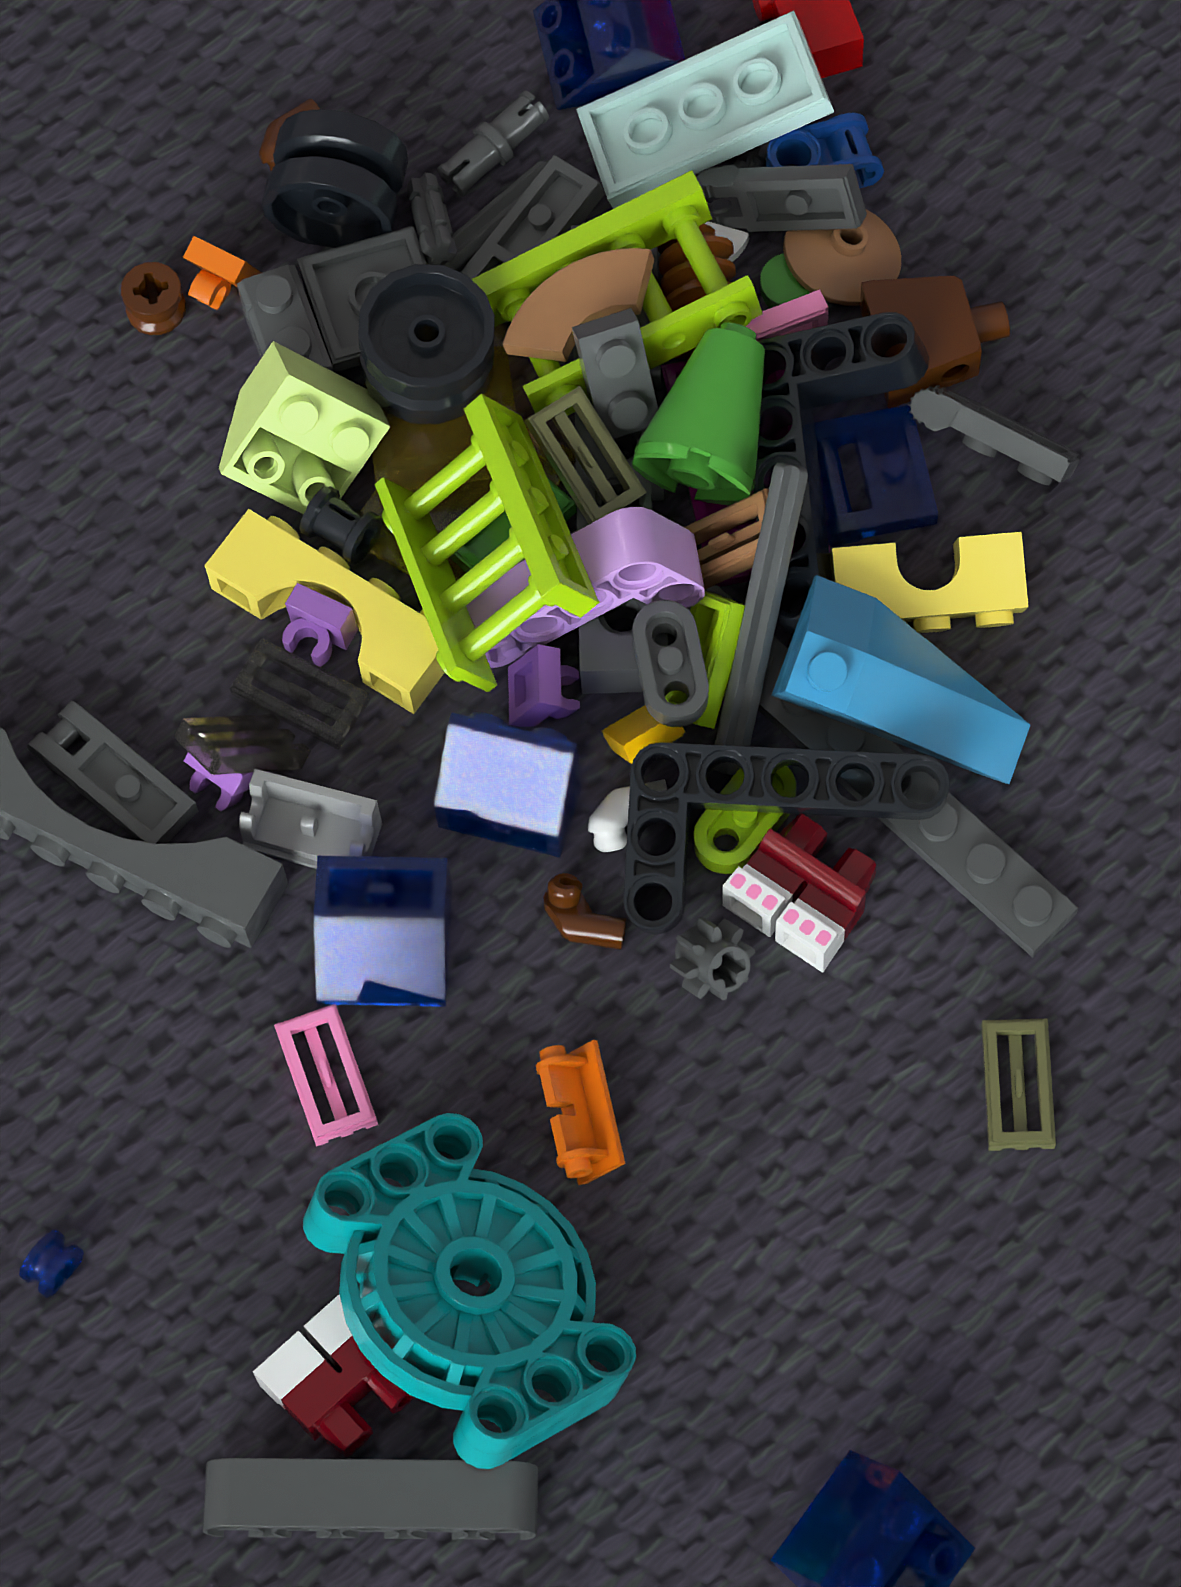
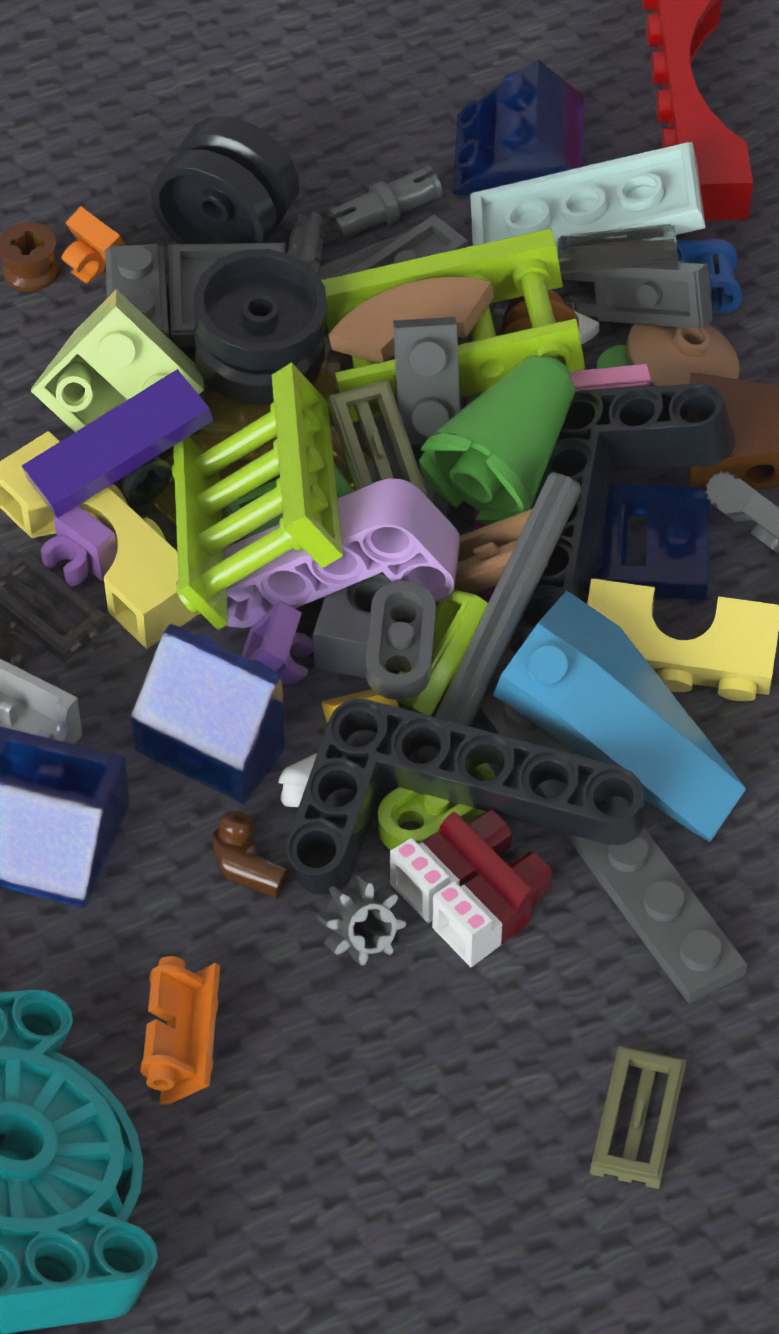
camera: 10 degrees right, 15 degrees down
none -> dark purple tile [22,369,214,518]
none -> clear smoke tile [558,224,678,274]

